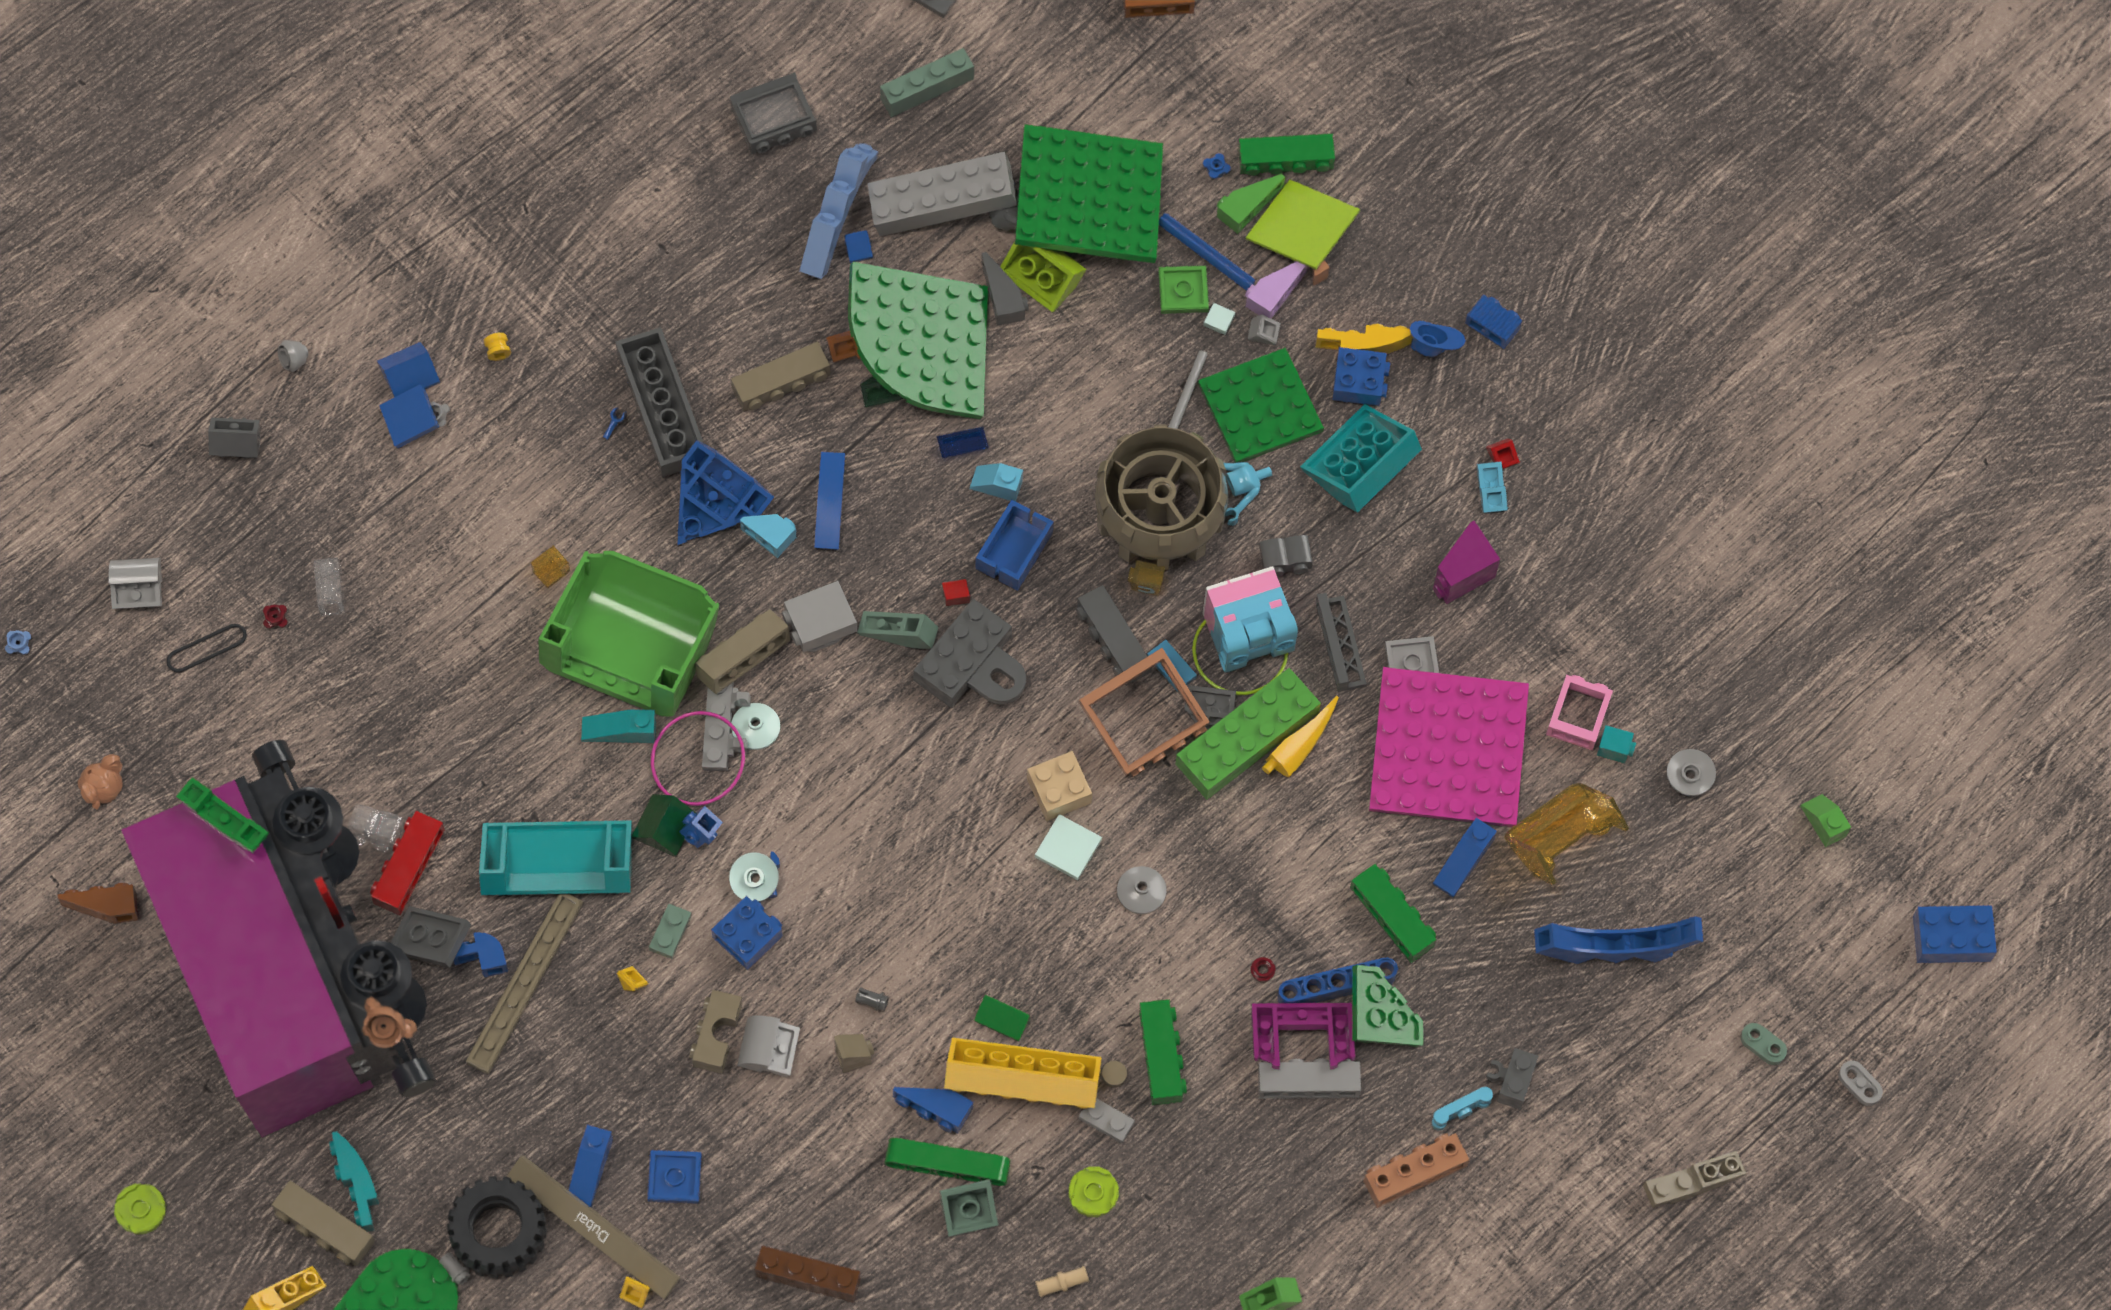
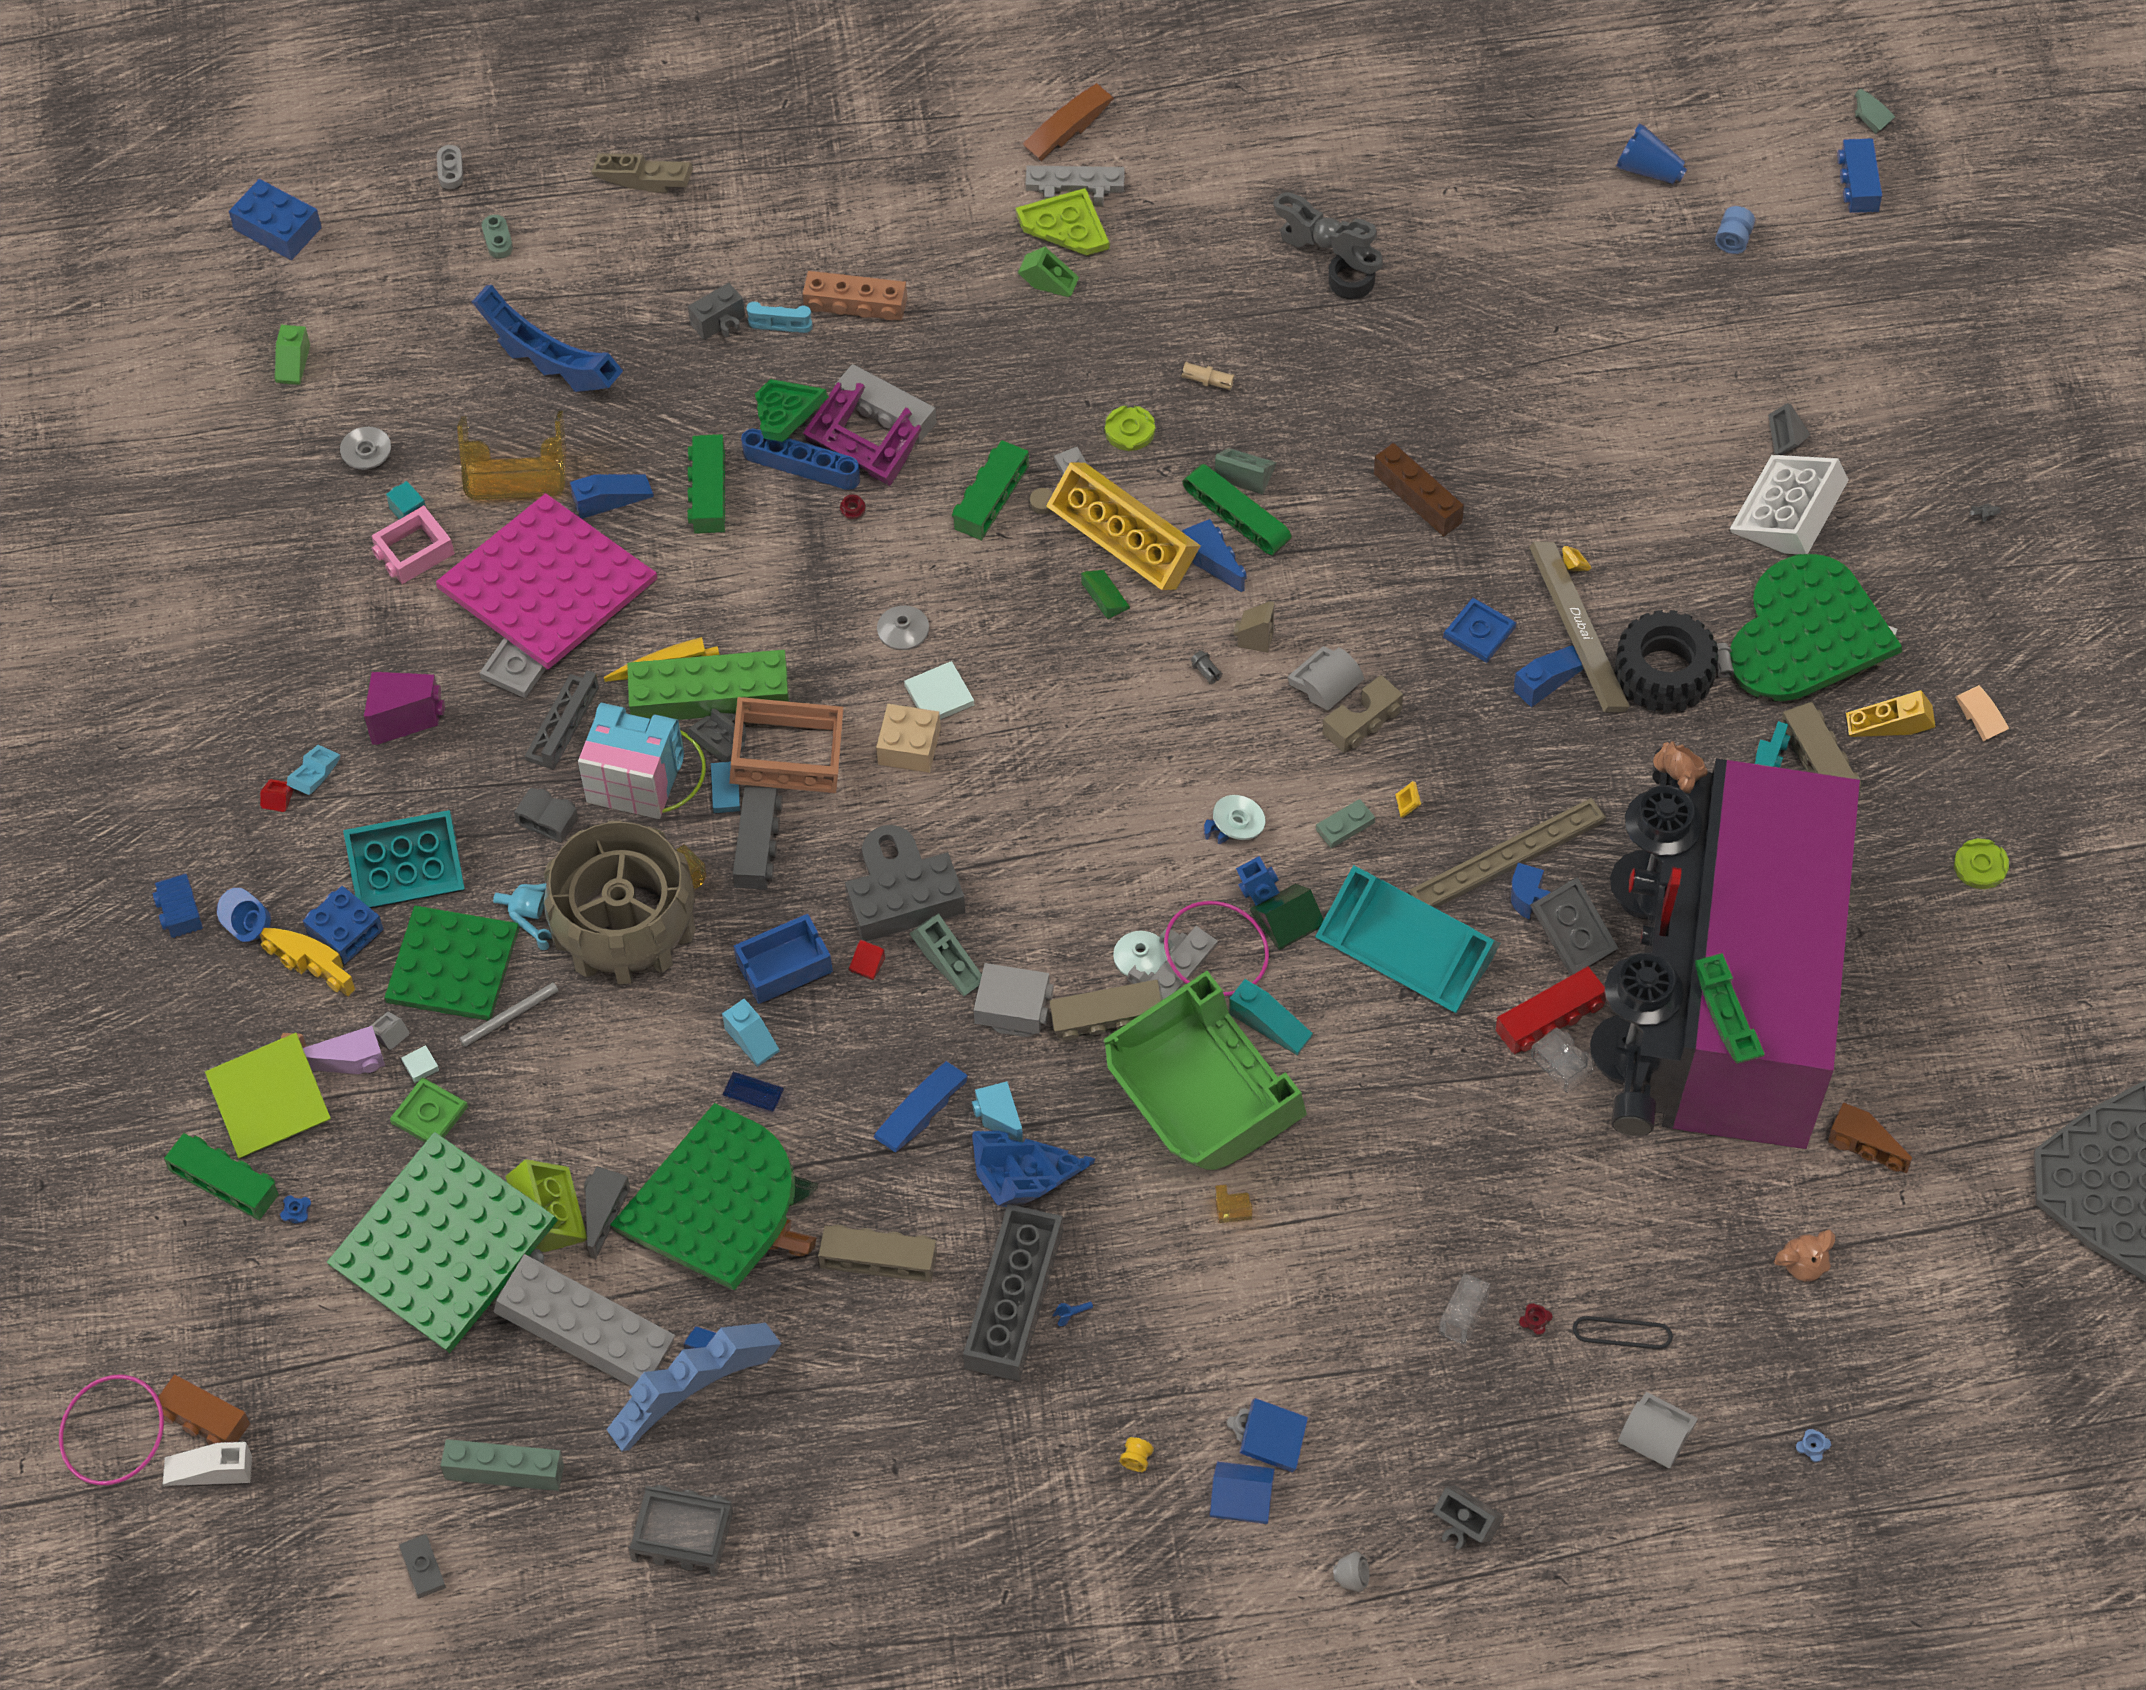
camera: 140 degrees left, 10 degrees down
blue brick [711,896,783,970] -> none
blue axle [1159,213,1255,290] -> none
bright green slope [1217,174,1285,234] -> none

